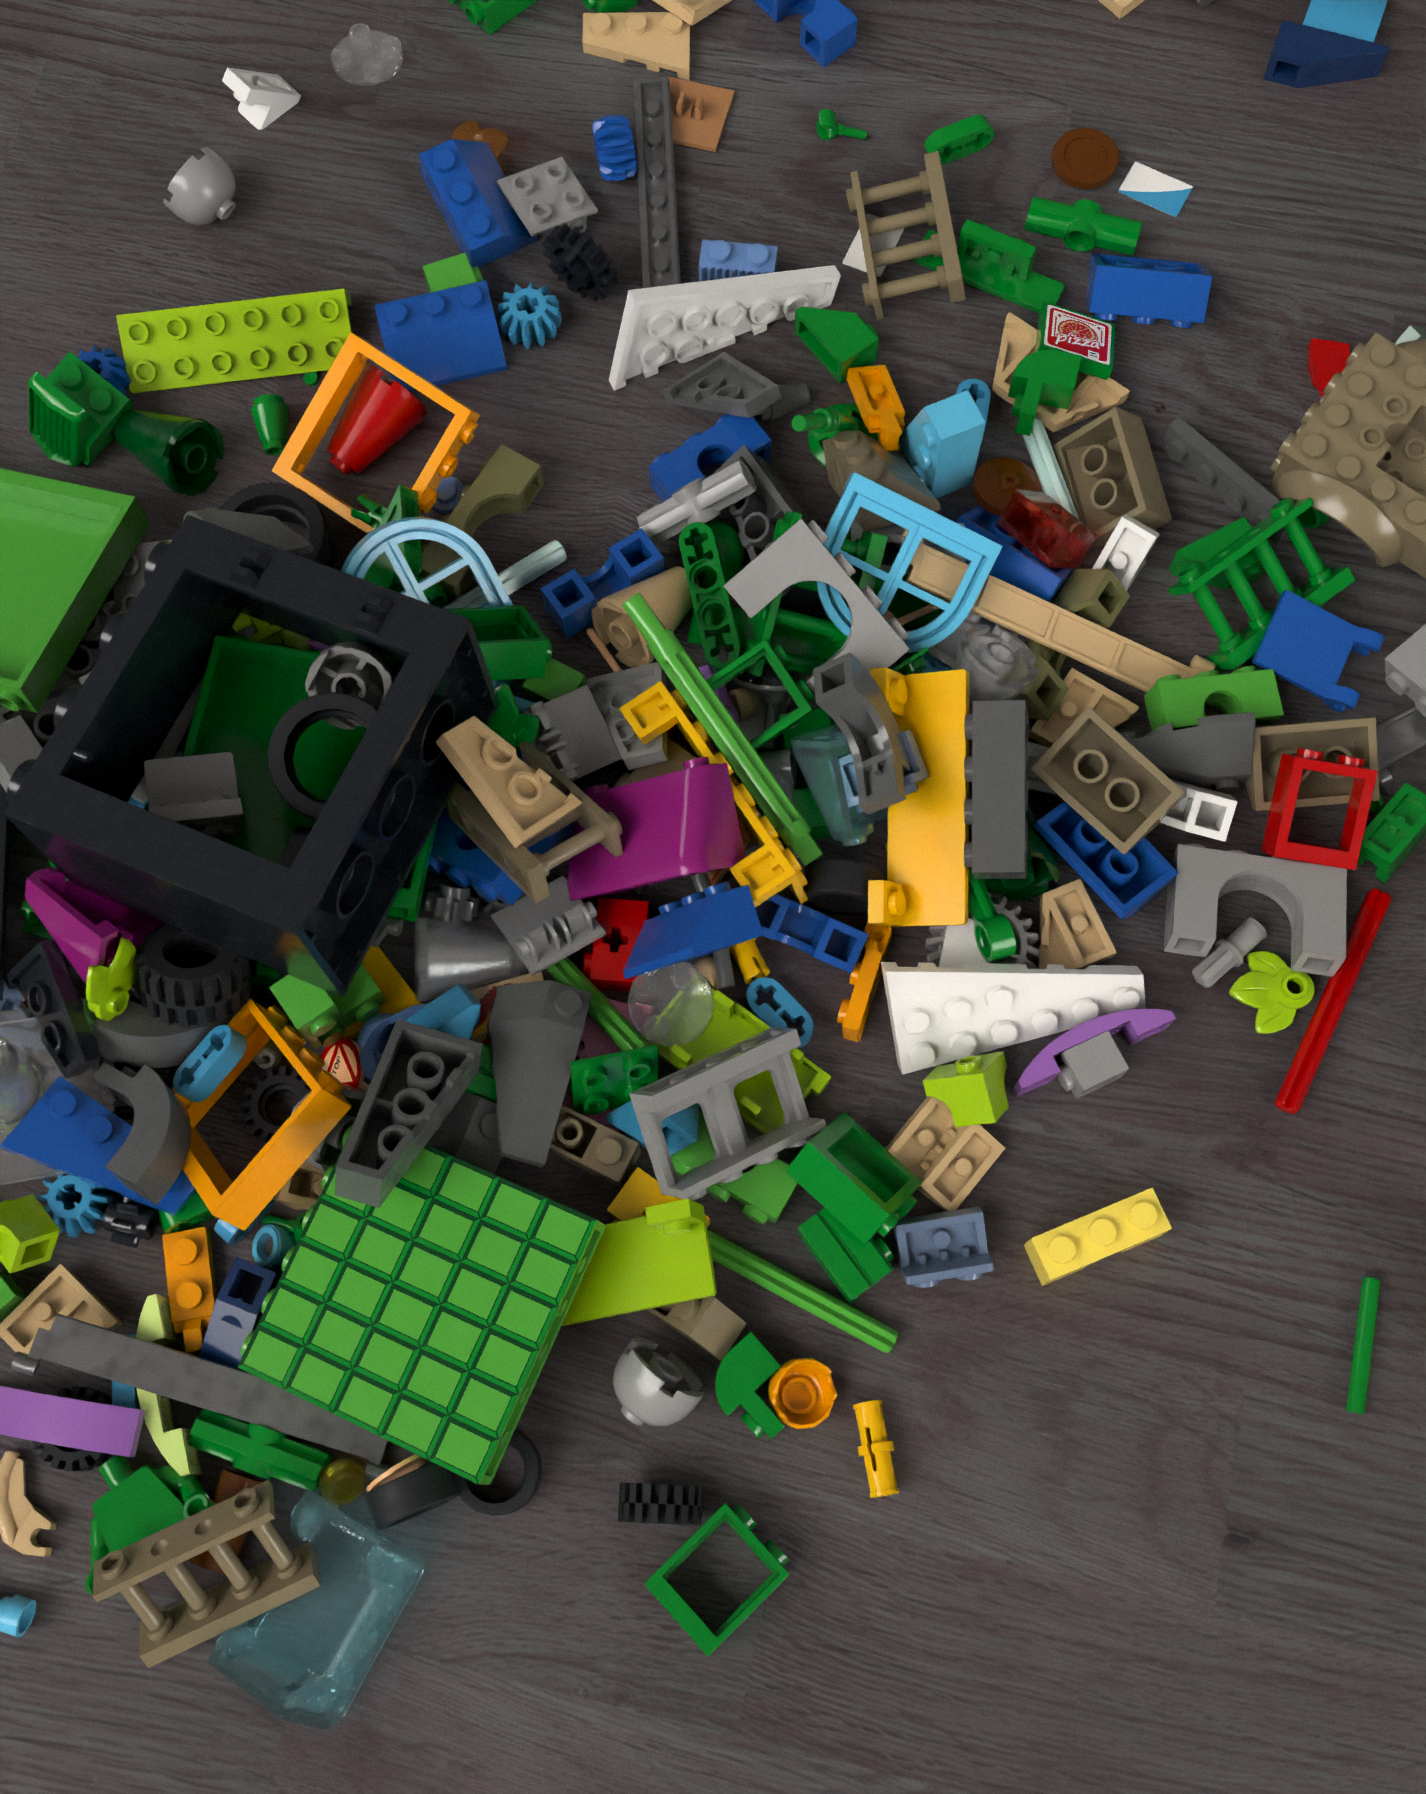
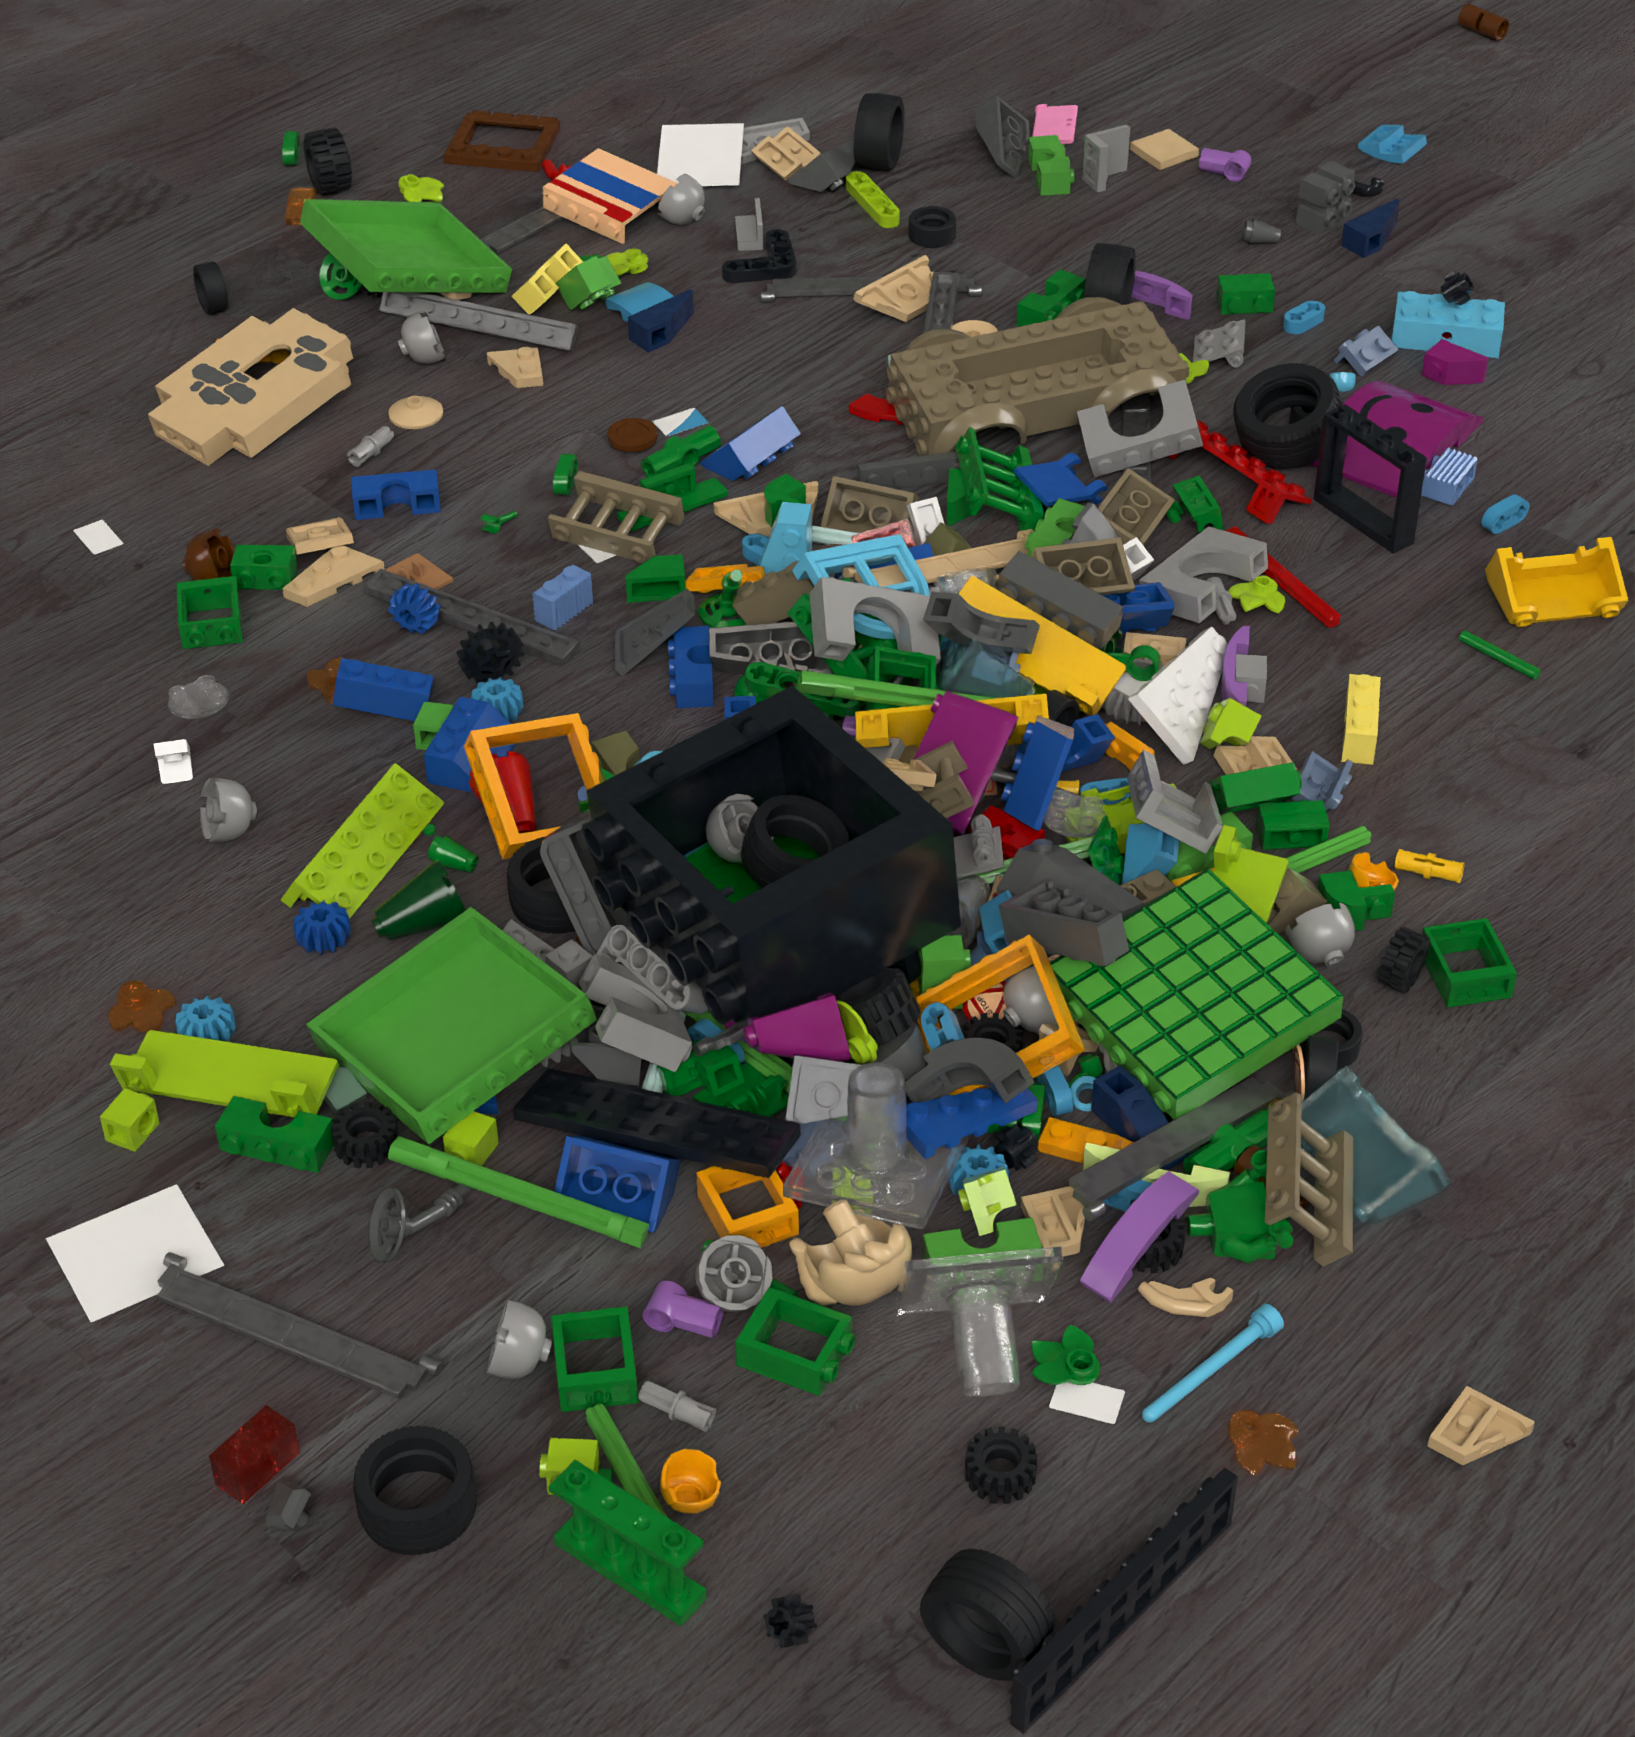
camera: 60 degrees left, 30 degrees down
green piece [28,351,133,467] -> none
light grey hinge [497,157,598,237] -> none
white wing [609,265,841,391] -> none
light grey piece [636,459,757,546] -> none
tile [1035,301,1115,380] -> none
red window [1261,748,1378,870] -> none

